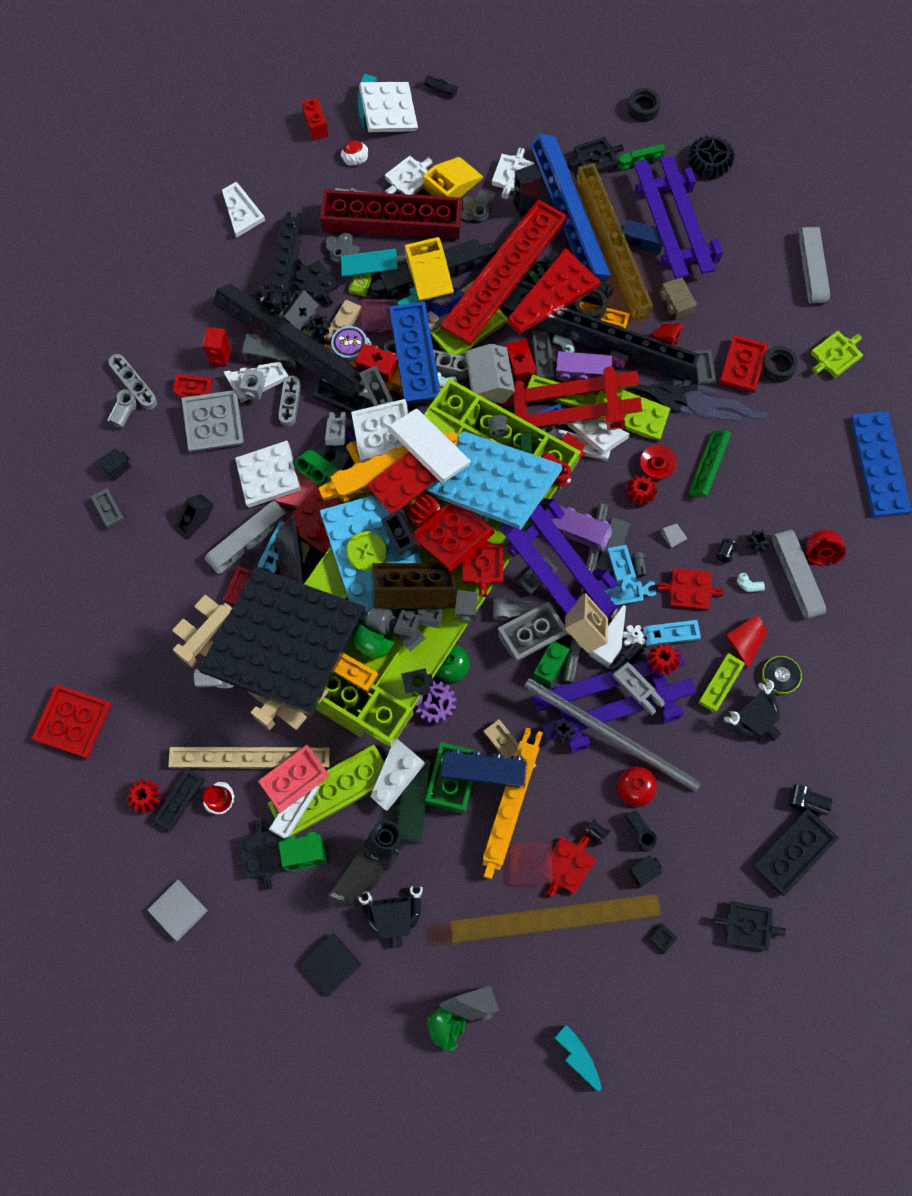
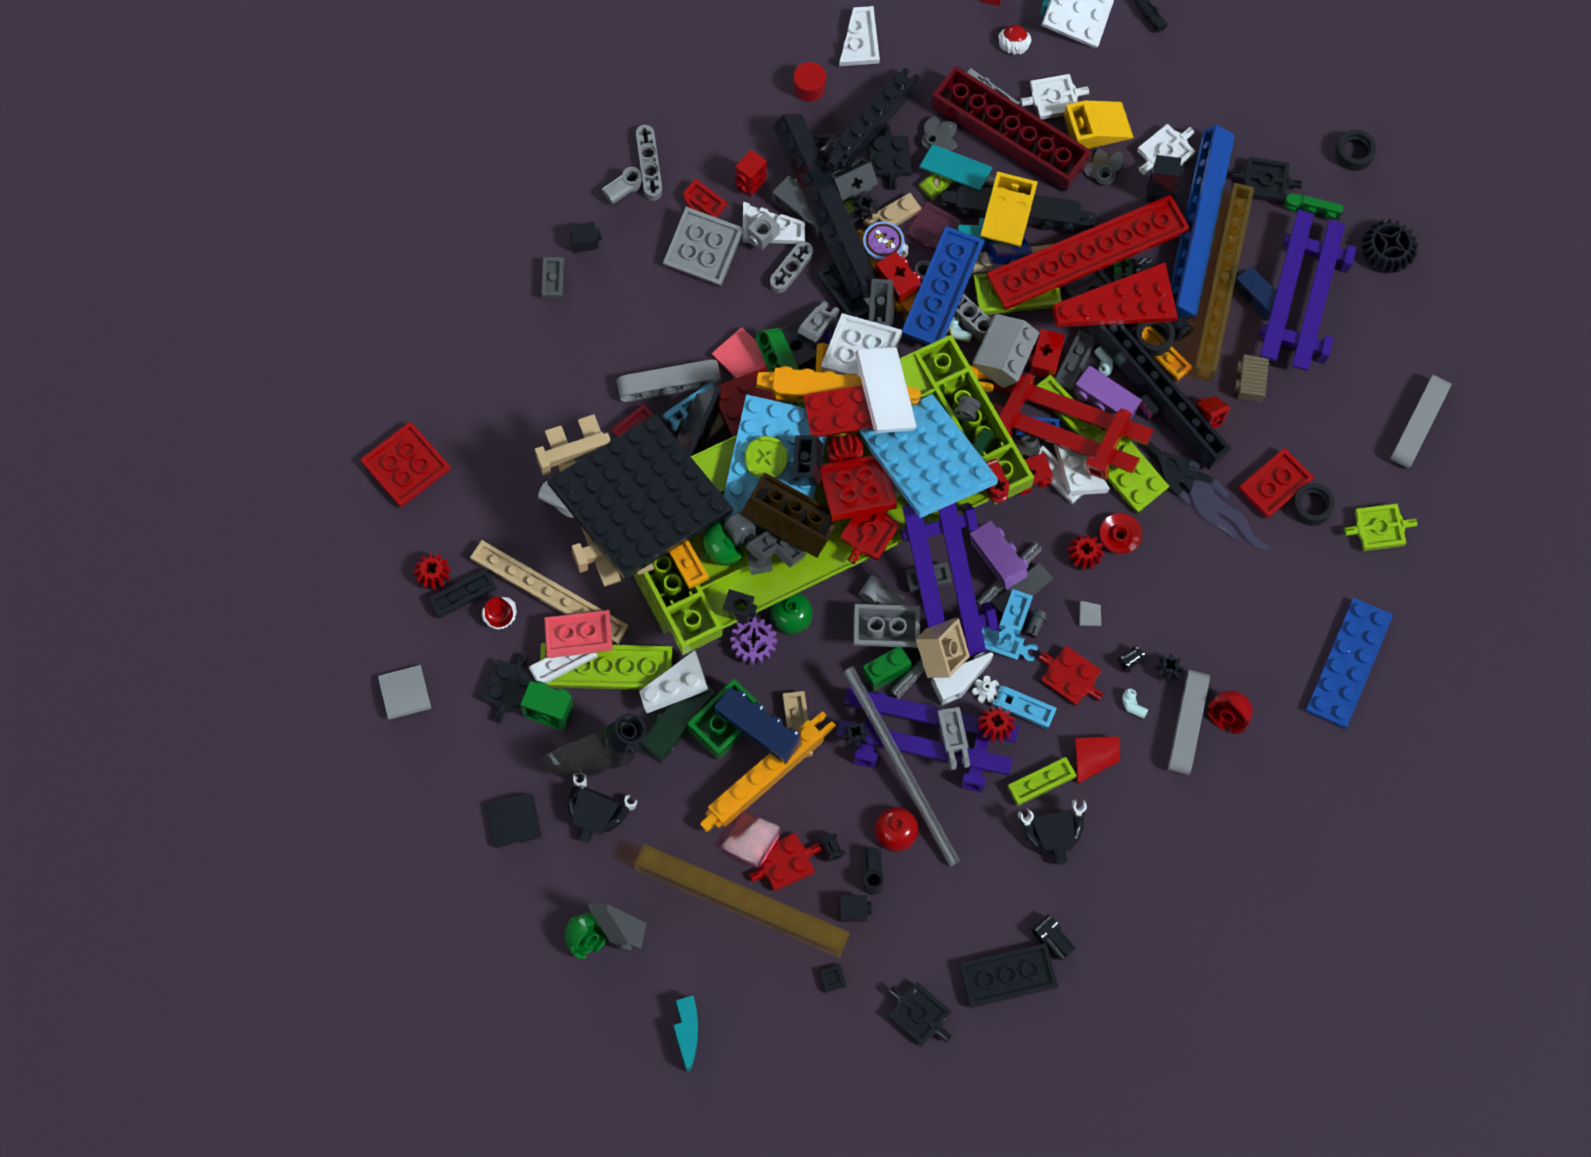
camera: 25 degrees right, 0 degrees up
black slope [174,494,214,539] -> none
white plate [235,441,301,508] -> none
dark grey brick [455,590,478,624] -> none
black axle [609,642,645,671] -> none
green plate [689,430,731,497] -> none
dark grey tile [693,350,716,386] -> none
black tile [761,656,802,695] -> none
none -> red piece [793,62,826,102]

